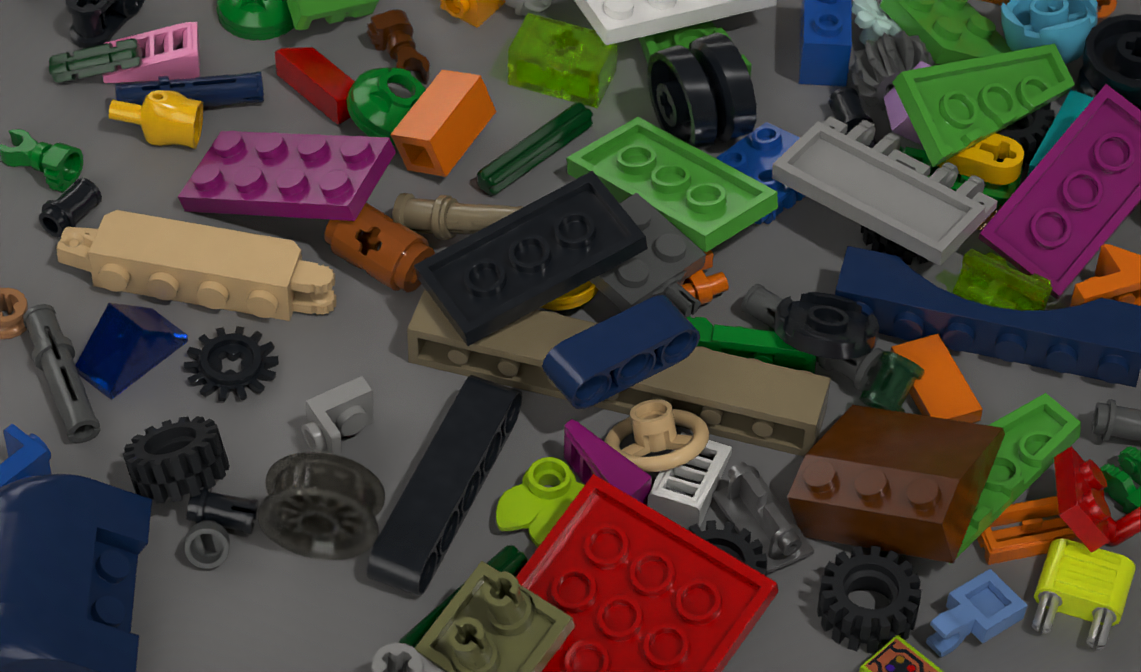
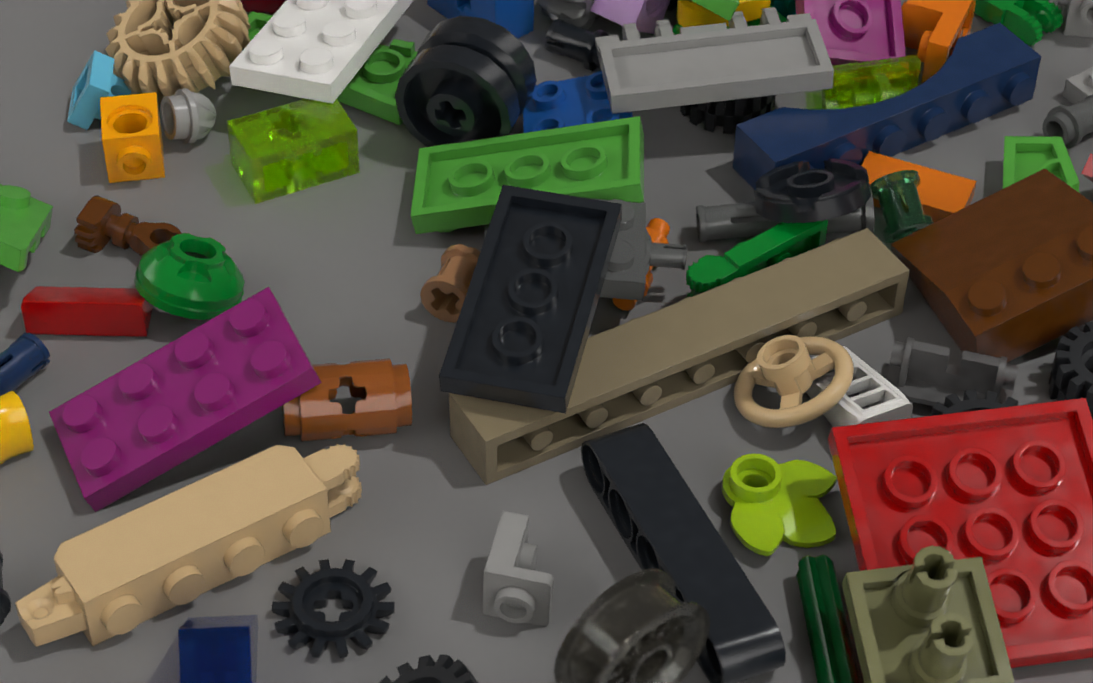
camera: 45 degrees left, 5 degrees down
orange brick [391,69,496,177] -> none
dark tan pin [392,193,523,240] -> none
dark green axle [477,102,593,195] -> none
dark blue beam [542,295,700,409] -> none
magenta slope [564,419,652,505] -> none

